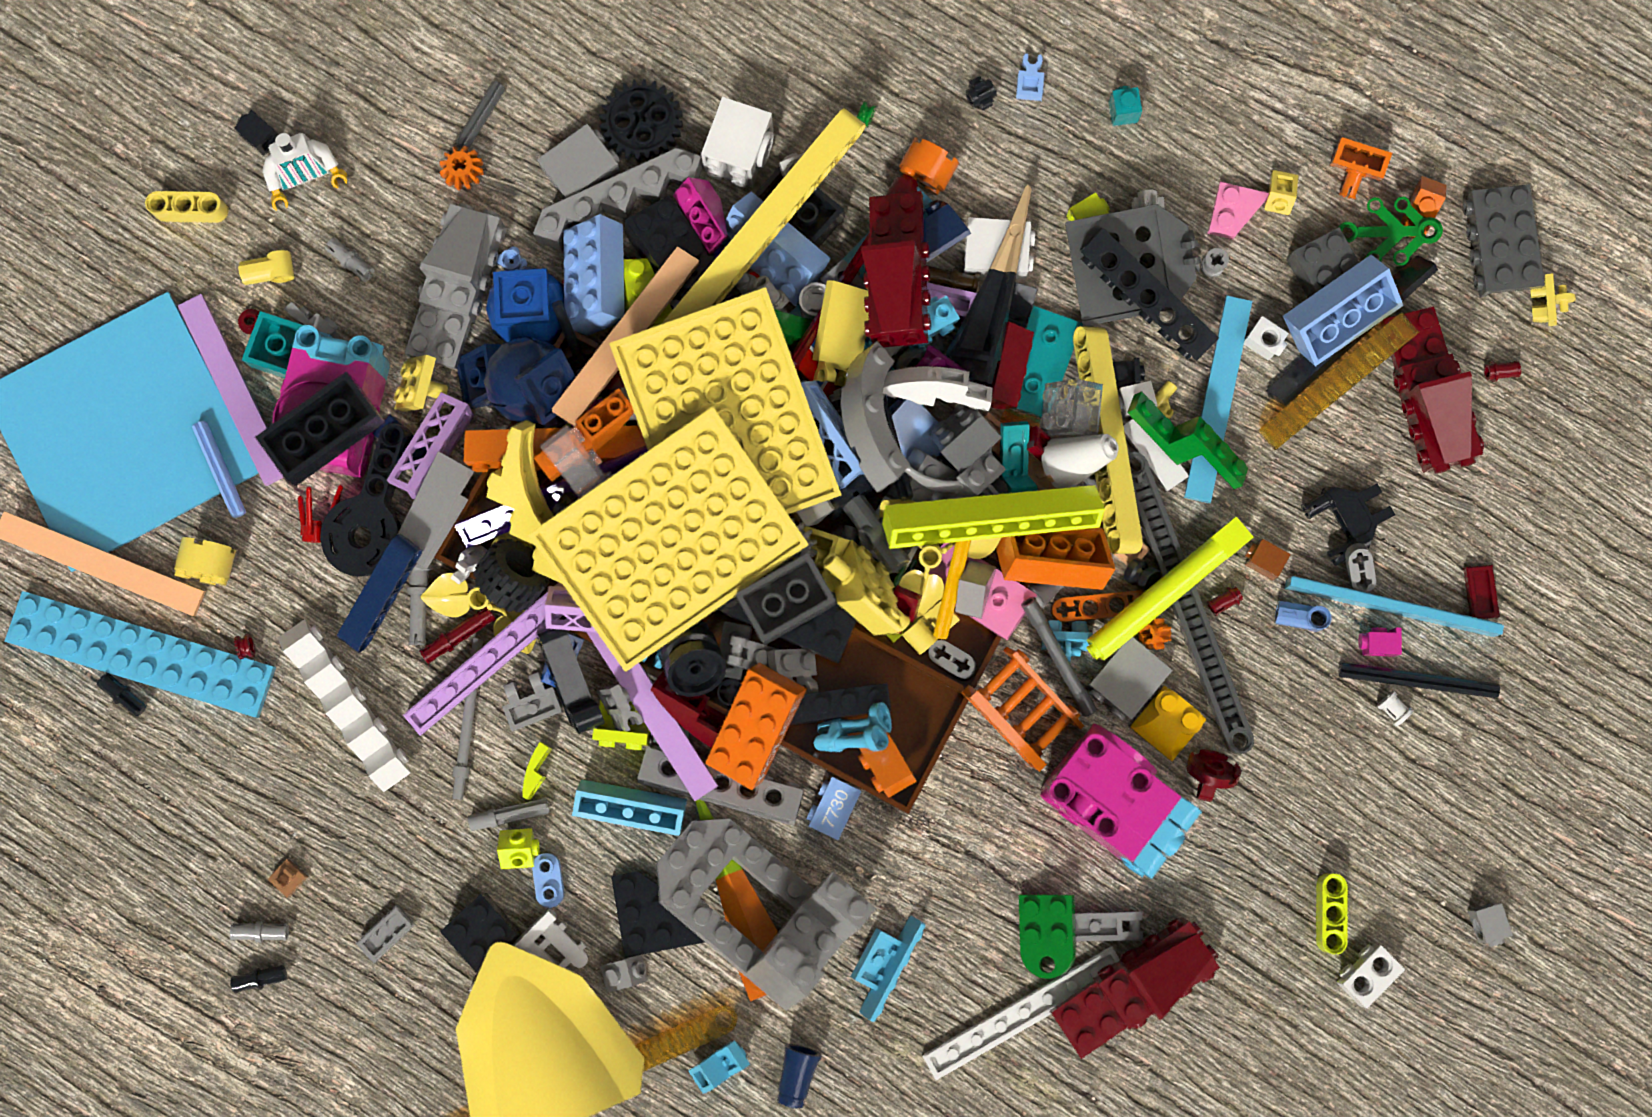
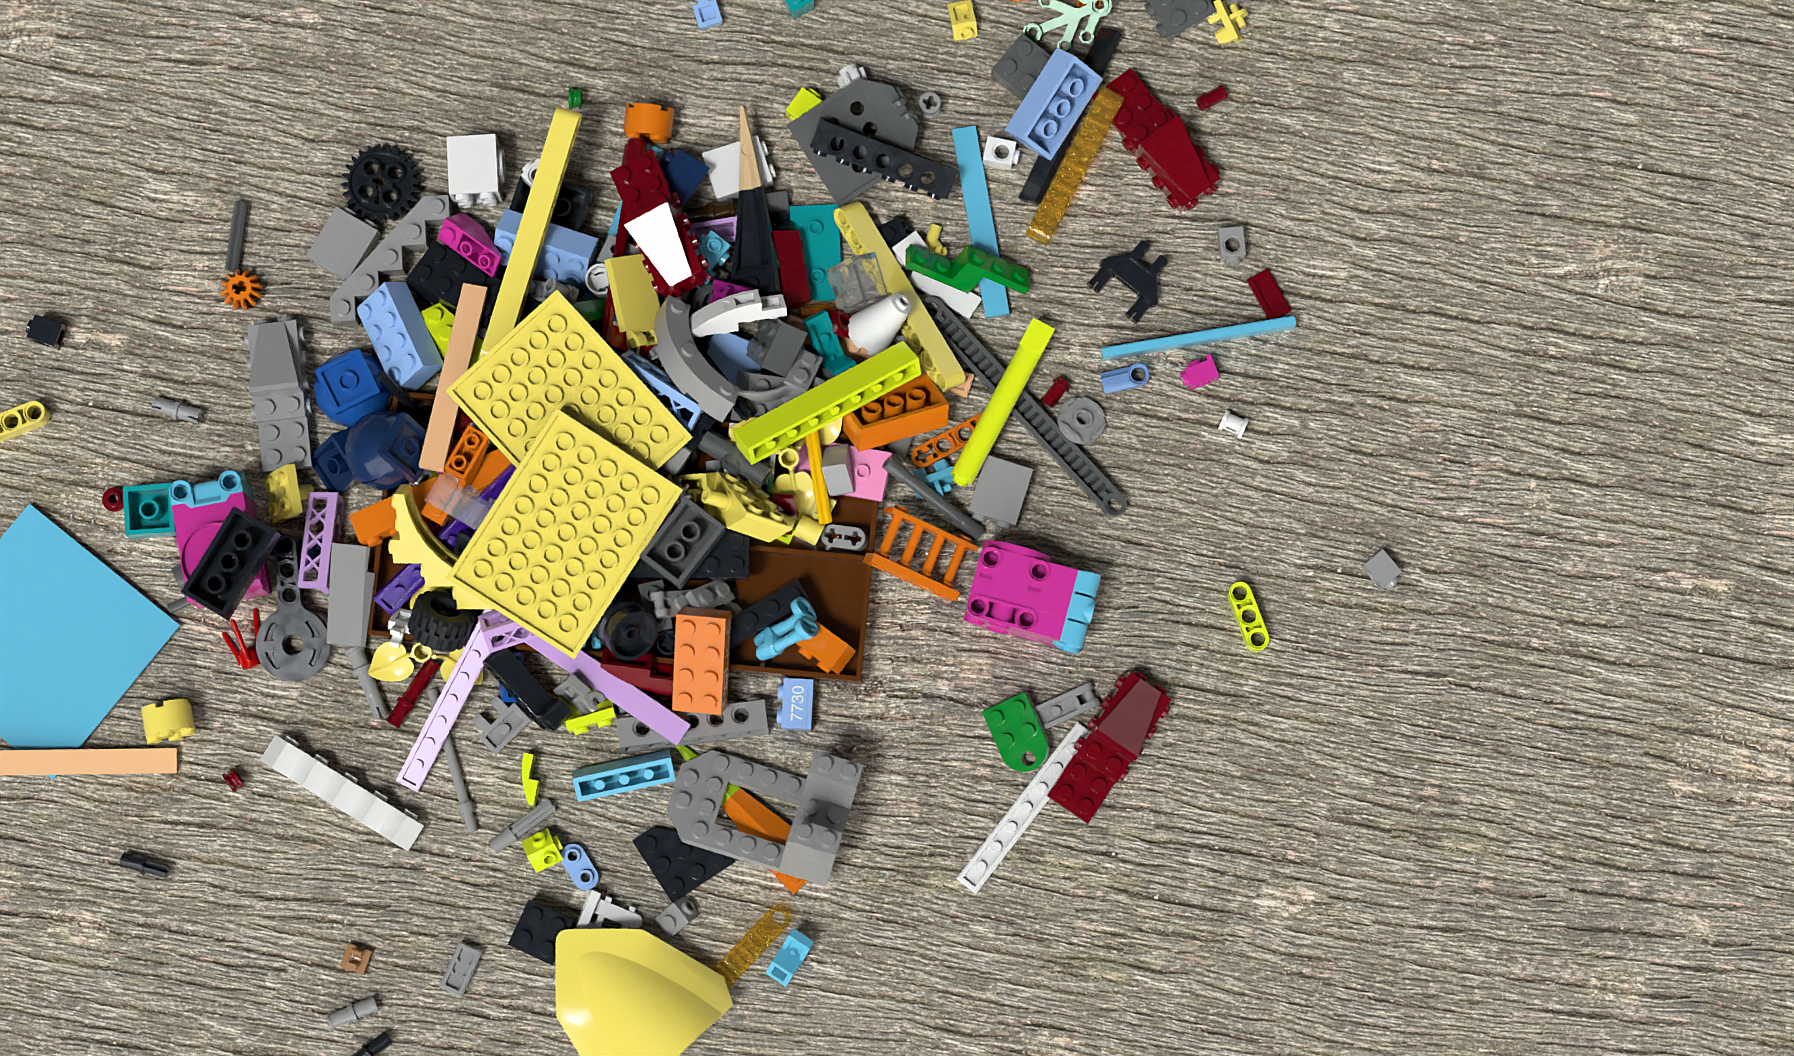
camera: 25 degrees left, 0 degrees up
medium azure plate [4,591,276,718] -> none
lavender tile [178,294,284,486] -> none
light blue axle [192,421,246,518] -> none
light yellow piece [238,250,294,285] -> none
white torso [263,133,347,211] -> none
light grey slope [284,302,341,339] -> none
dark blue beam [337,534,423,653] -> none
light blue plate [497,247,527,271] -> none
dark blue plant [777,1044,822,1109] -> none
medium azure bracket [850,916,926,1022] -> none
black gear [965,76,997,111] -> none
black wheel [1124,558,1162,592] -> none
yellow slope [1129,686,1206,762] -> none
orange gear [1138,618,1171,650] -> none
dark red tile [1186,749,1242,802] -> none
bright pink wing [1207,182,1269,239] -> none
dark orange brick [1245,538,1291,581] -> none
white brick [1336,944,1405,1009] -> none
black axle [1338,662,1500,698] -> none
light grey beam [1345,543,1376,593] -> none
none -> light grey plate [1057,397,1106,444]
none -> light grey brick [1217,226,1246,265]

